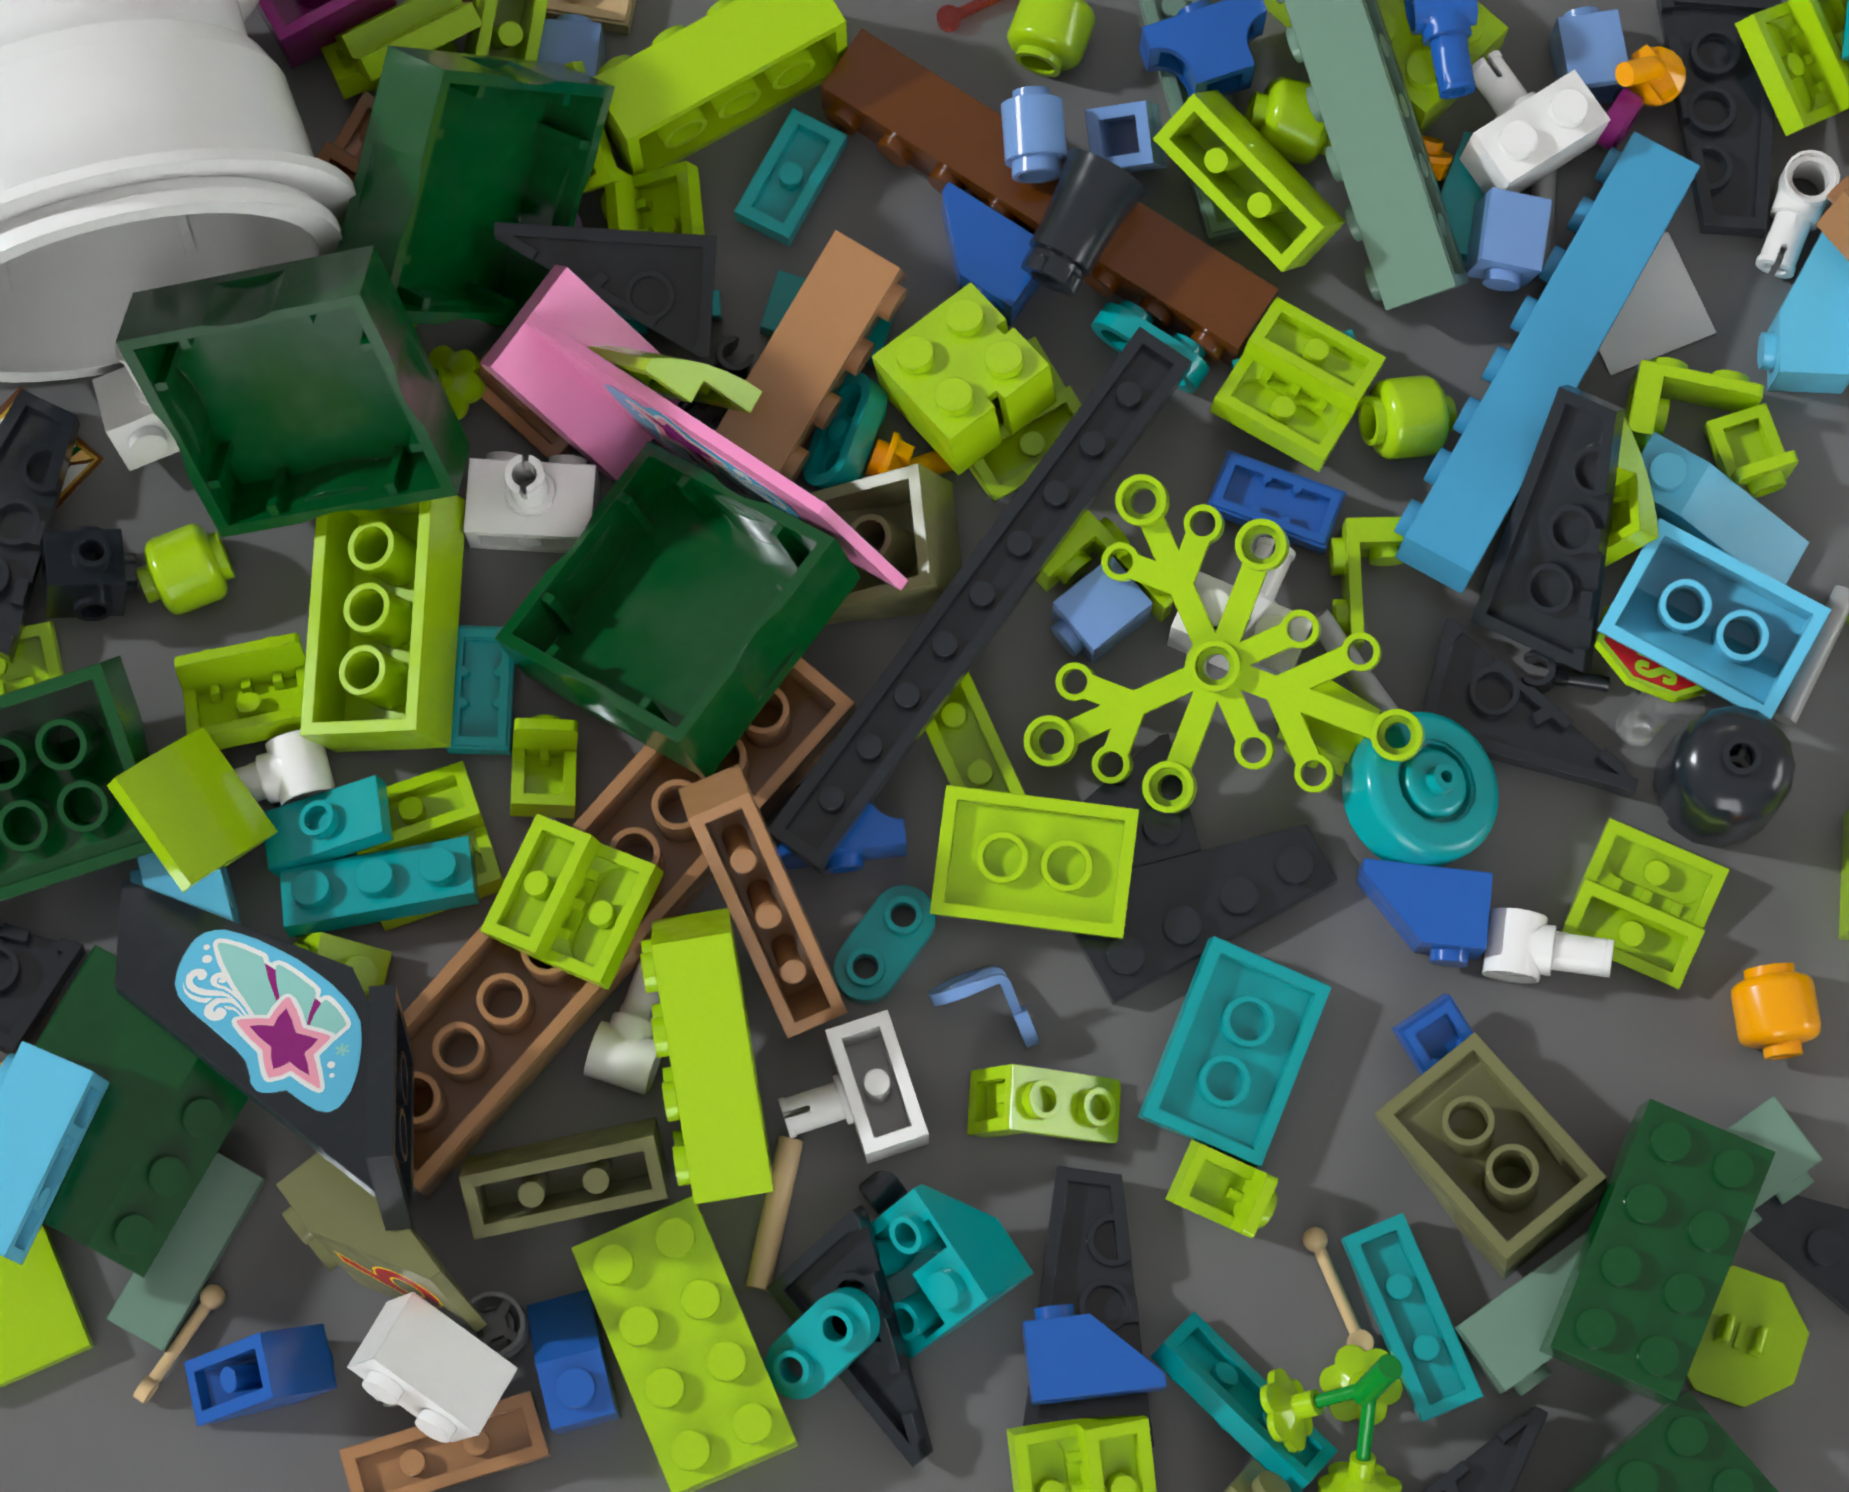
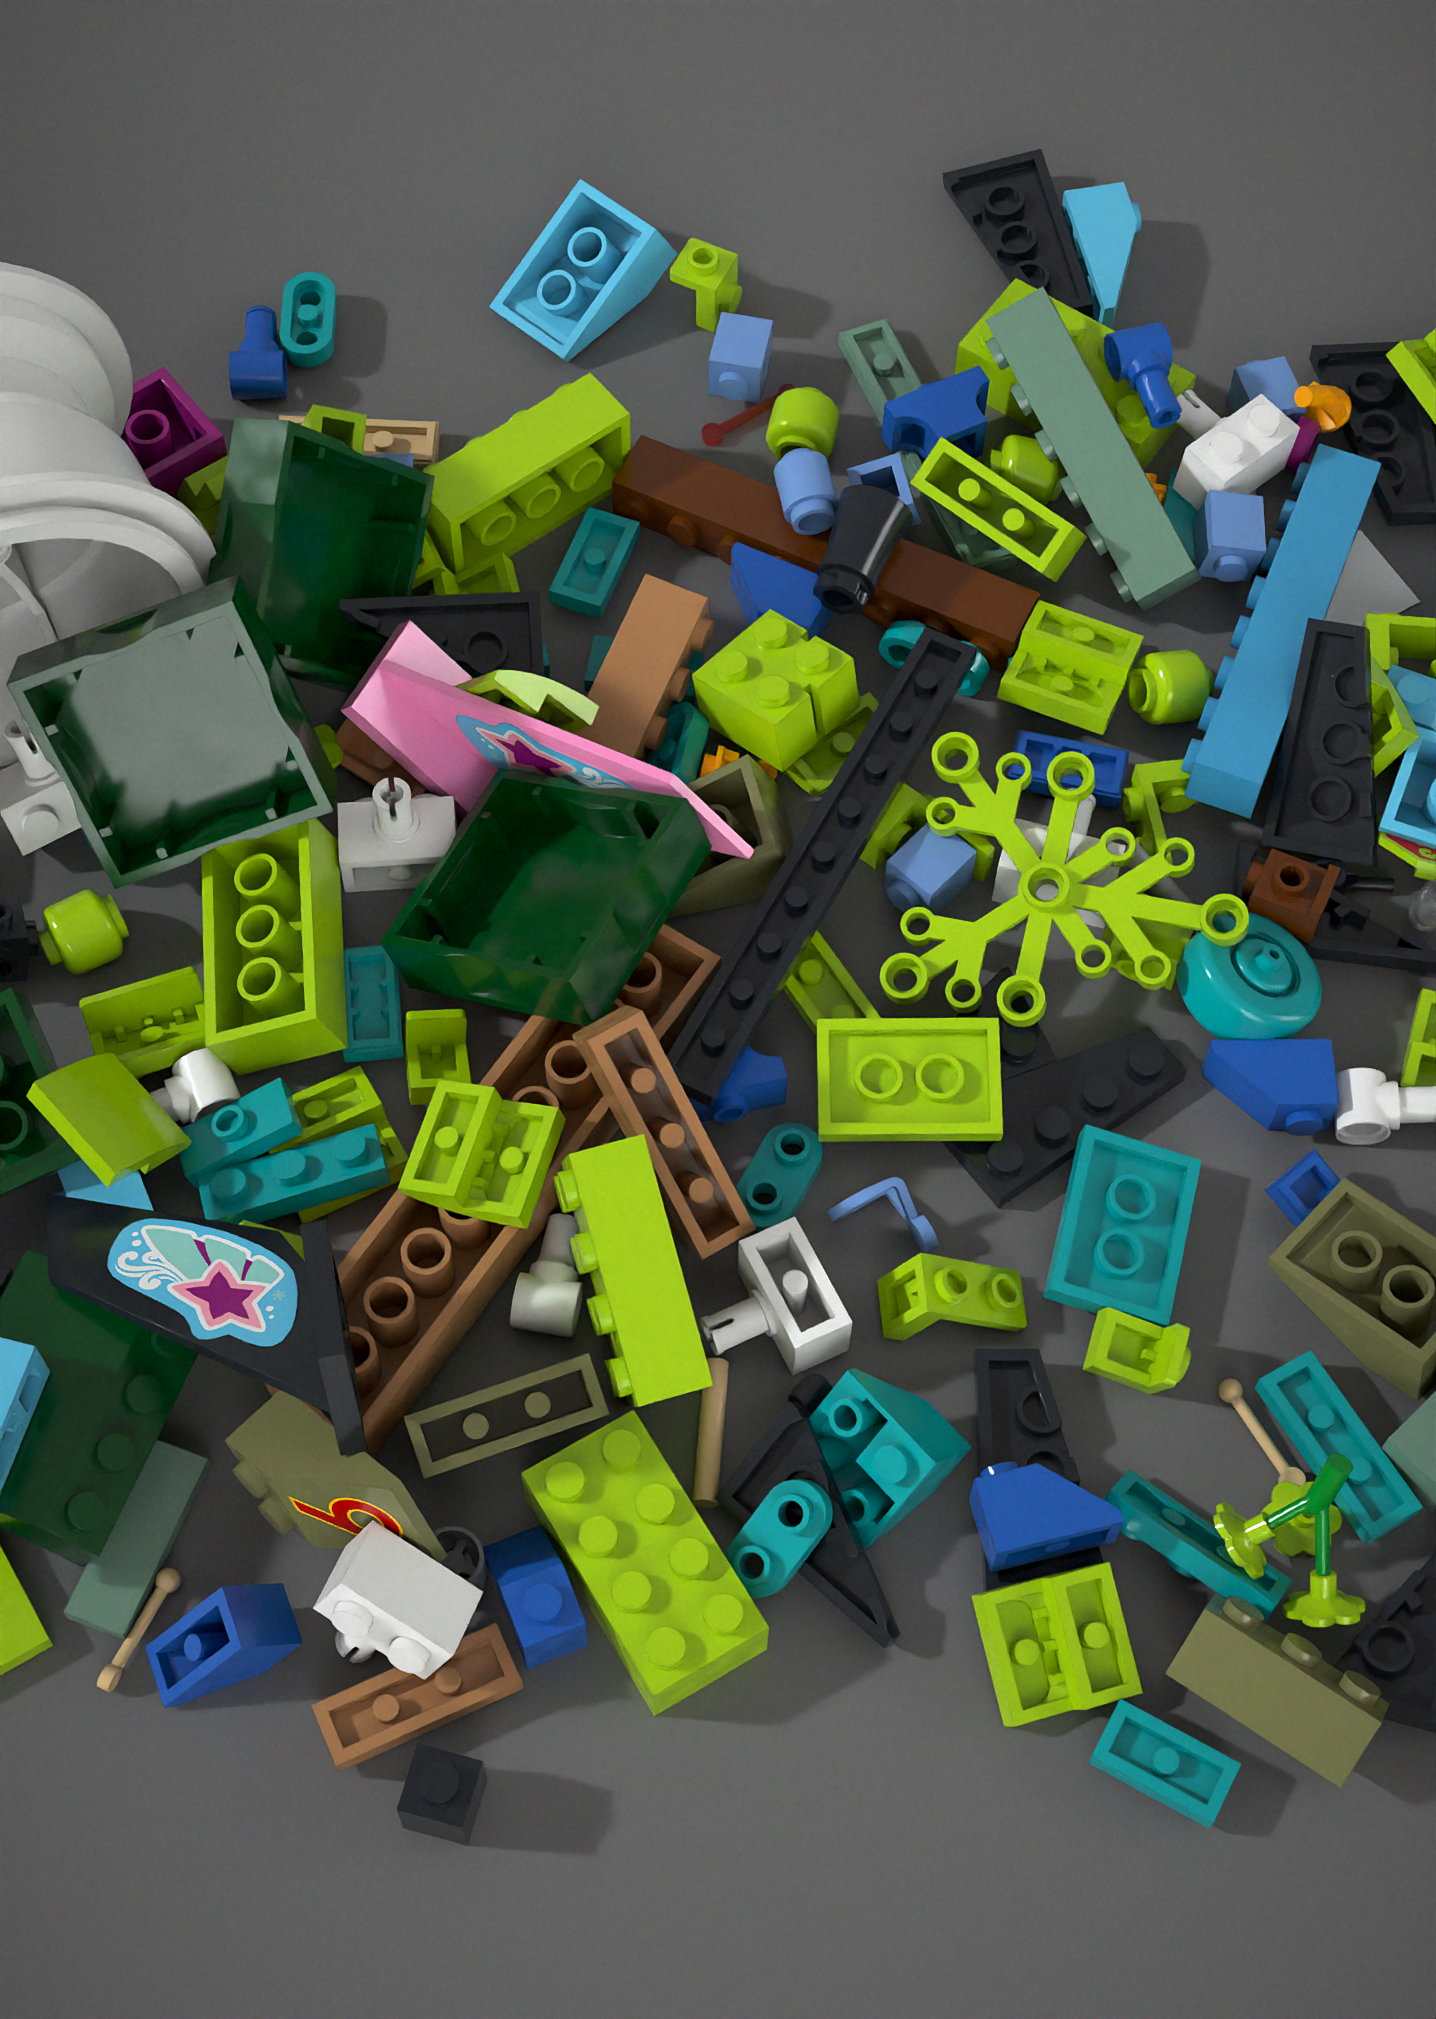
camera: 10 degrees left, 15 degrees down
none -> reddish brown brick [1241,848,1341,944]

